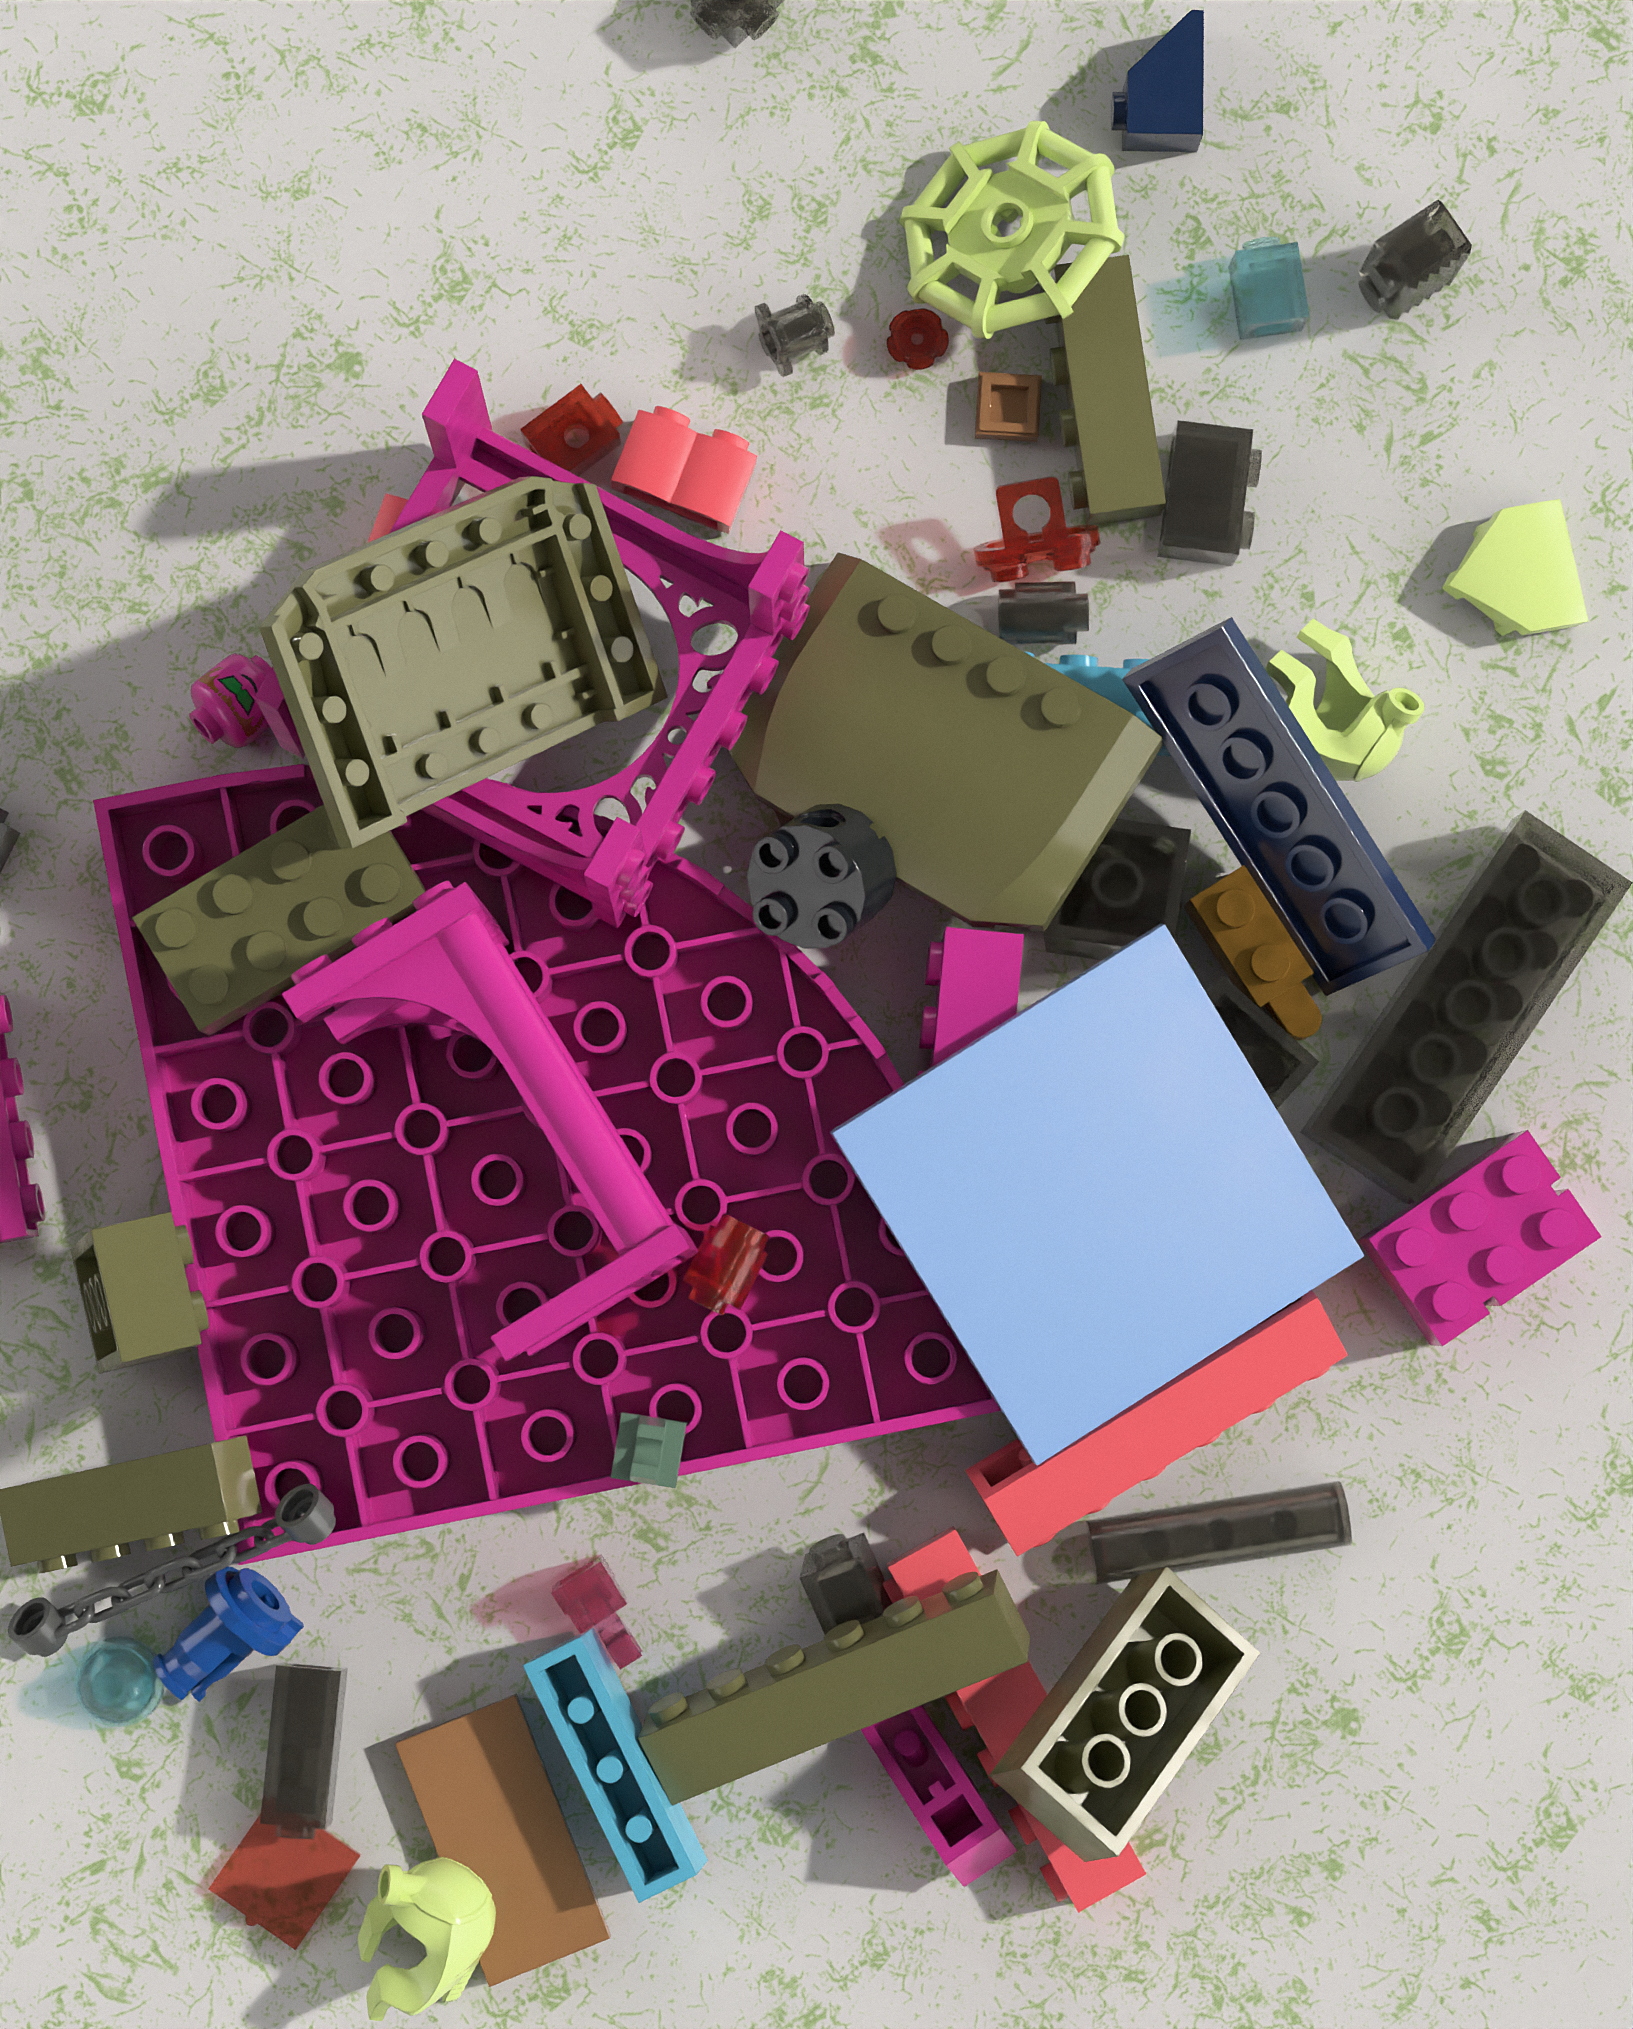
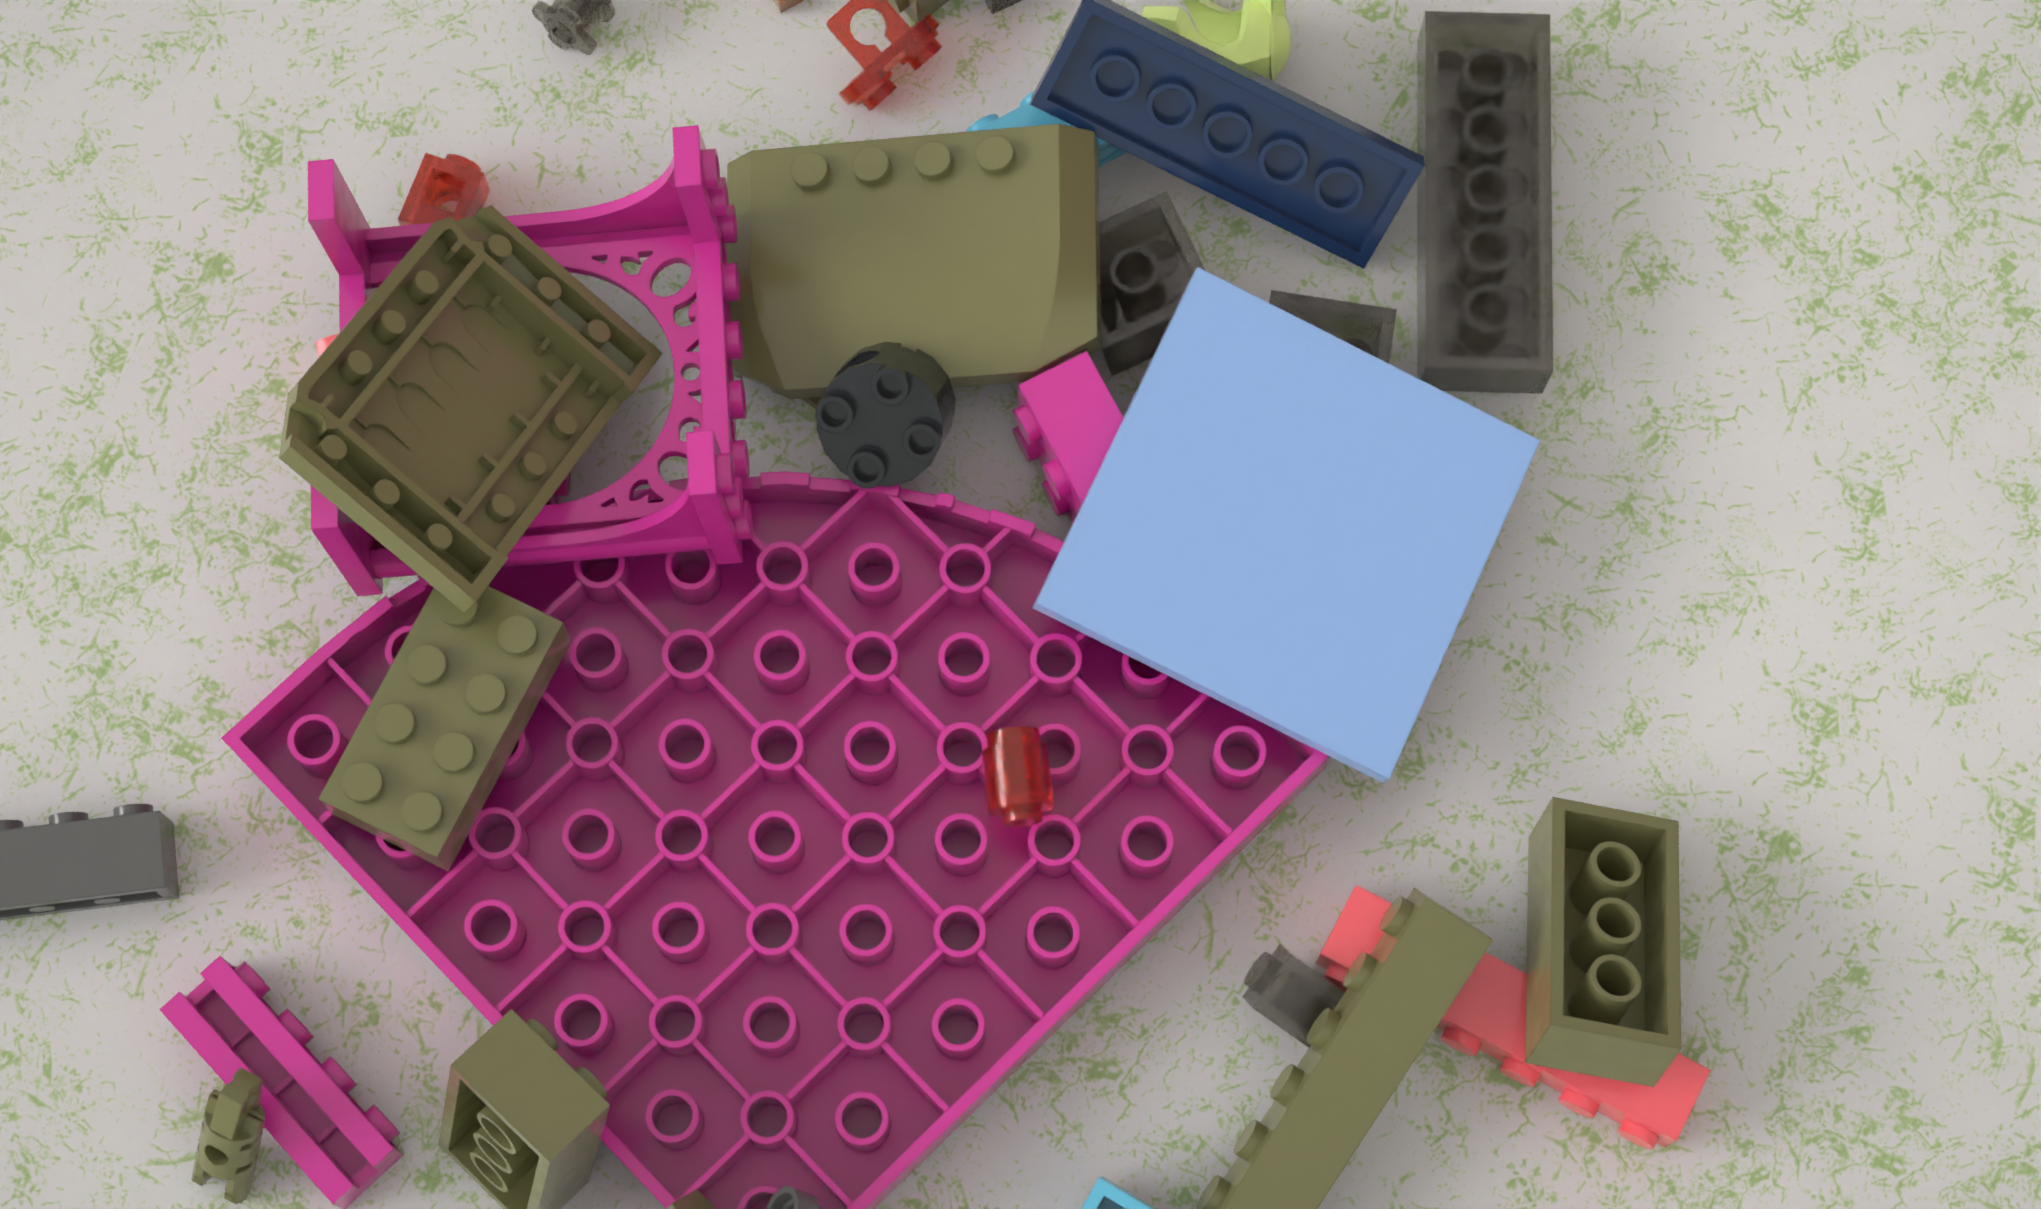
camera: 30 degrees left, 10 degrees down
dark pink head [189,653,271,748] -> none
dark pink arch [282,880,700,1361] -> none
clear pink piece [551,1554,642,1670] -> none
coral brick [611,406,757,534] -> none
sand green tile [611,1412,687,1488] -> none
dark pink slope [861,1705,1018,1887] -> none
coral brick [965,1290,1348,1557] -> none
clear smoke brick [998,581,1089,646] -> none
clear smoke brick [1085,1481,1352,1585] -> none
pearl gold brick [1183,865,1322,1041] -> none
dark pink piece [1358,1130,1602,1346] -> none

